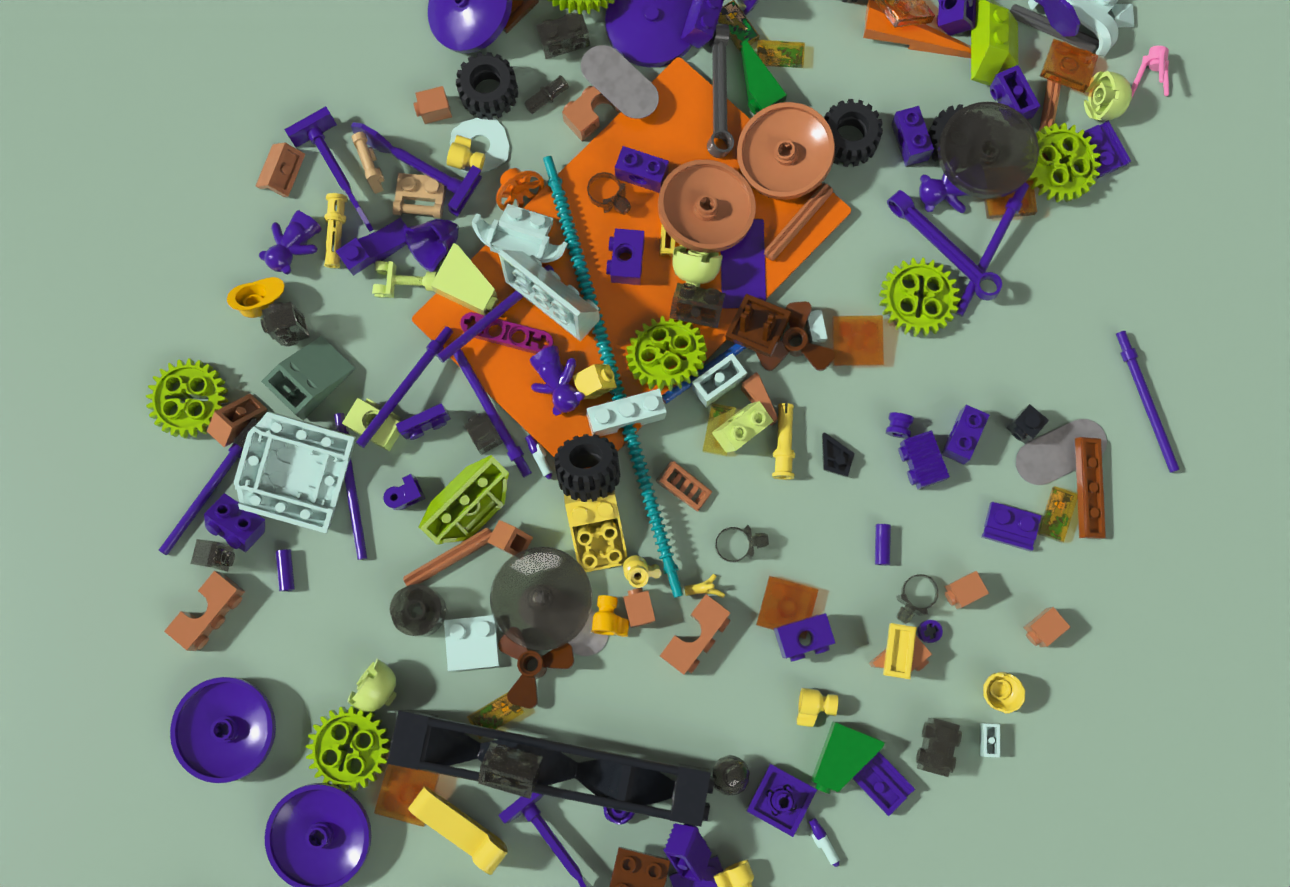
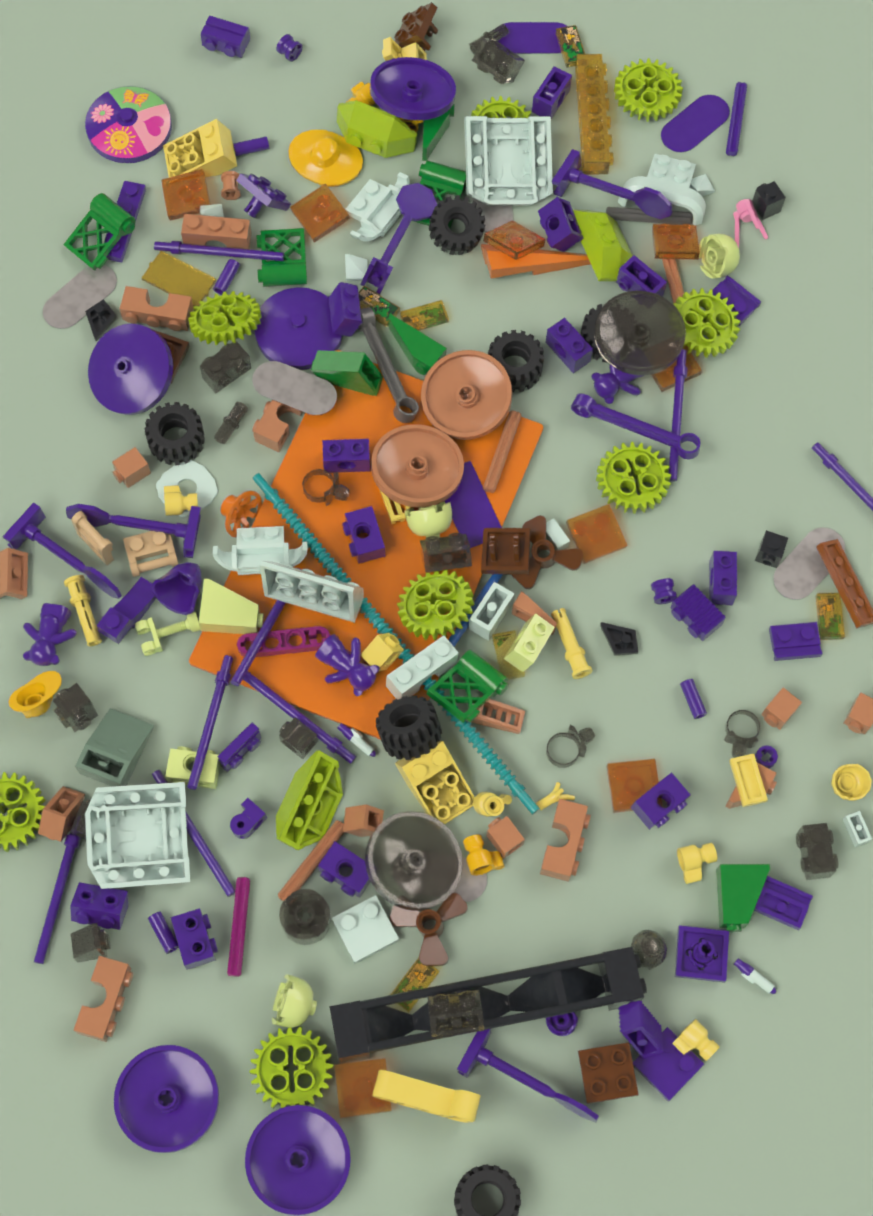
camera: 30 degrees left, 10 degrees down
none -> dark purple brick [170,908,218,970]
none -> magenta axle [227,877,250,977]
none -> green slope [311,350,383,396]
none -> dark purple brick [318,842,376,898]
none -> green piece [426,649,509,723]
none -> black brick [752,181,786,220]

